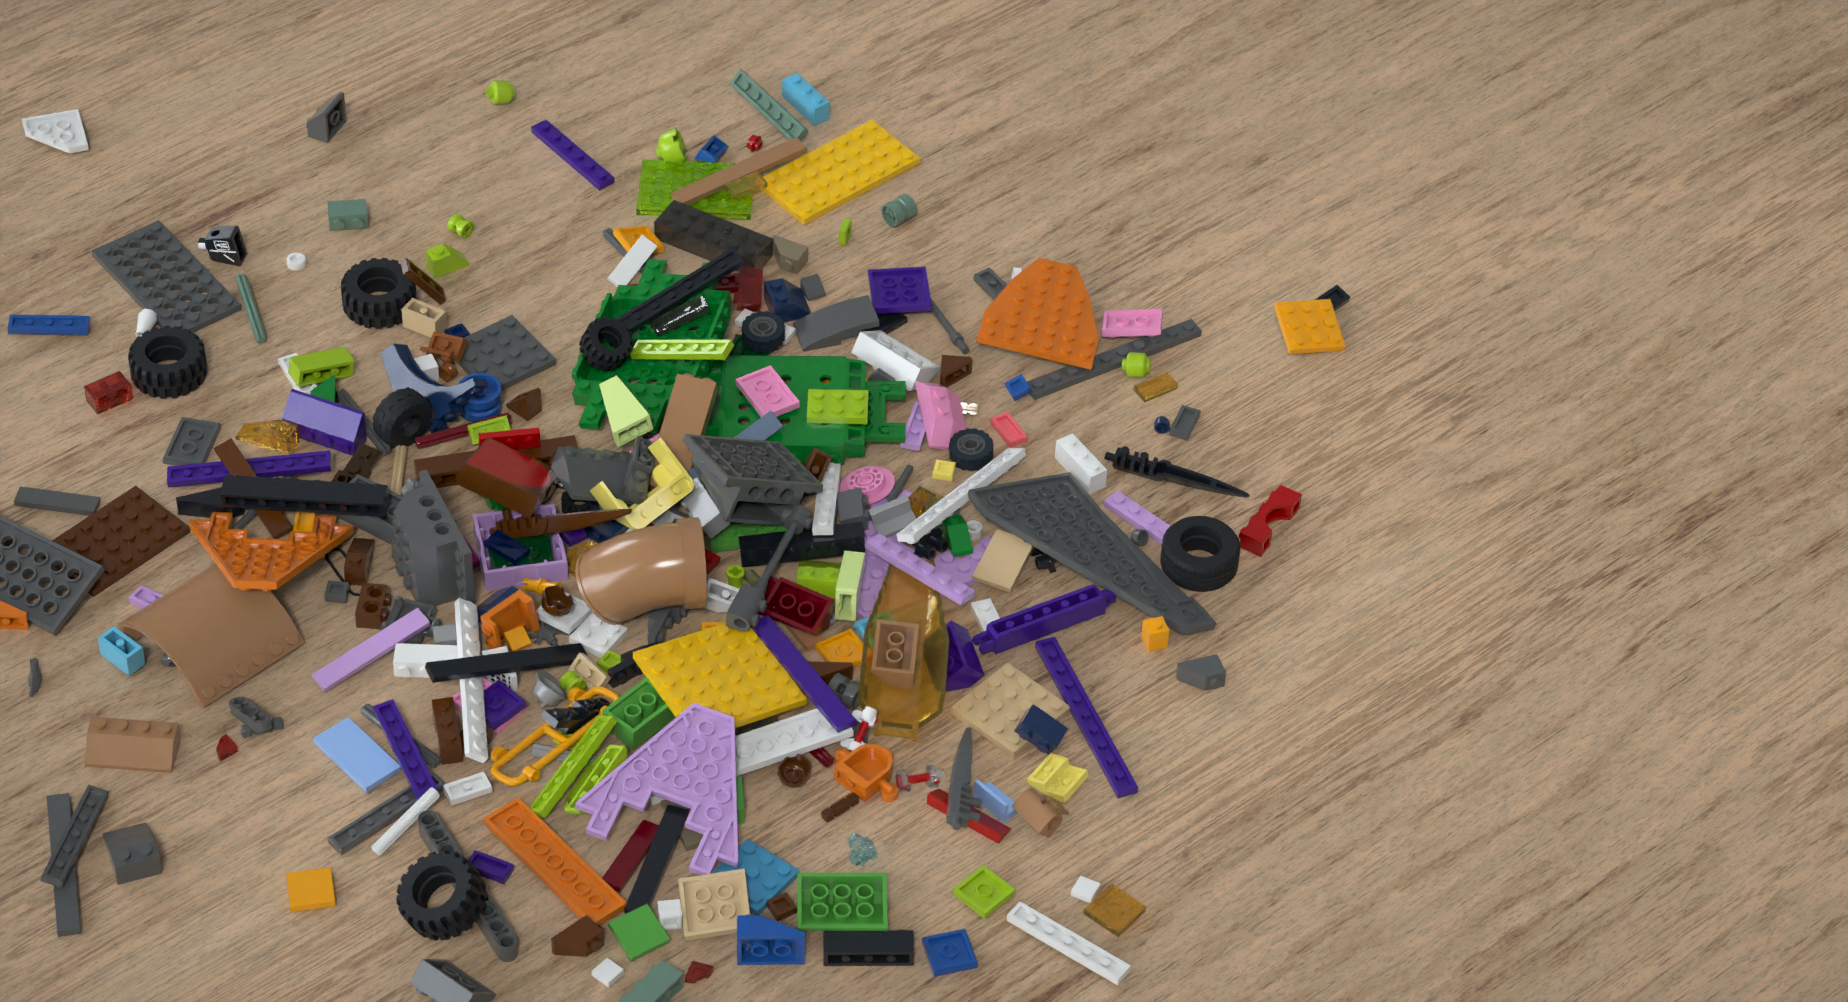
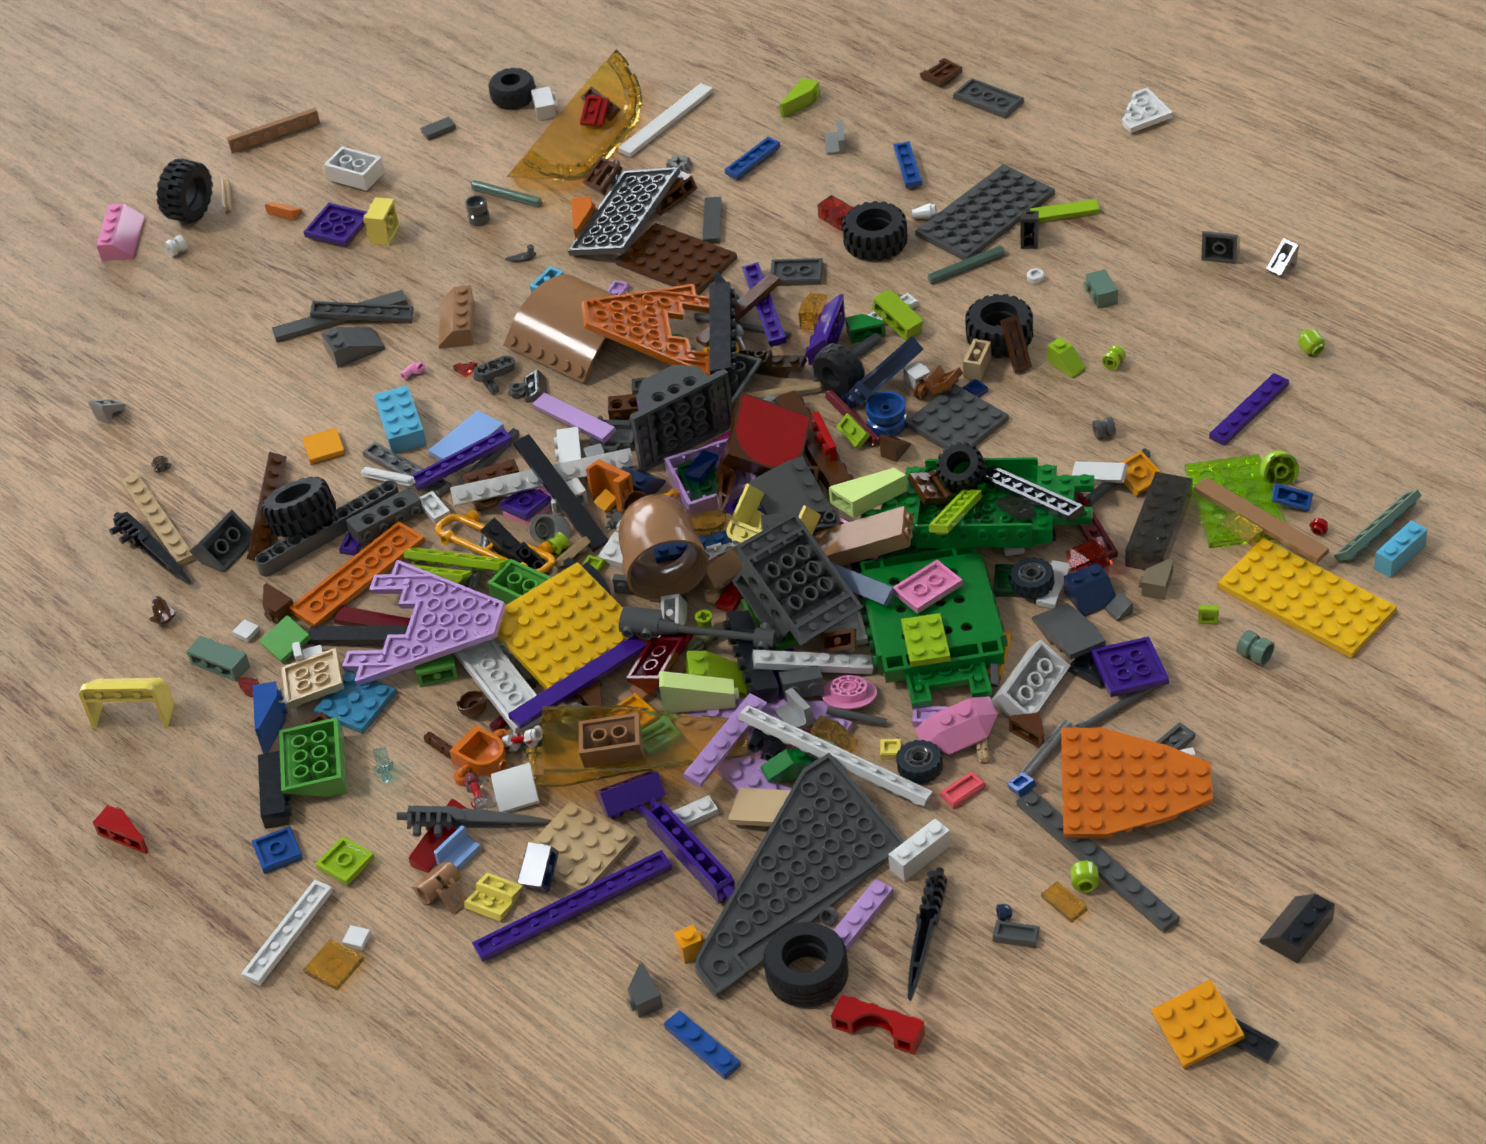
camera: 90 degrees right, 0 degrees up
bright pink plate [1102,309,1163,338] -> none
none -> reddish brown plate [246,452,287,561]
none -> dark grey brick [346,488,423,545]
none -> medium azure brick [374,385,427,454]
none -> bright pink arm [400,362,426,380]
none -> white slope [491,762,540,812]
none -> dark grey plate [508,382,526,399]
none -> dark grey slope [524,369,547,403]
none -> blue plate [663,1010,741,1080]
none -> reddish brown plate [907,470,954,504]
none -> light grey axle [1021,720,1072,777]
none -> lime tile [1030,199,1100,223]
none -> dark grey wheel [1092,417,1116,439]
none -> black slope [1259,893,1335,964]
none -> slope [1266,238,1299,278]

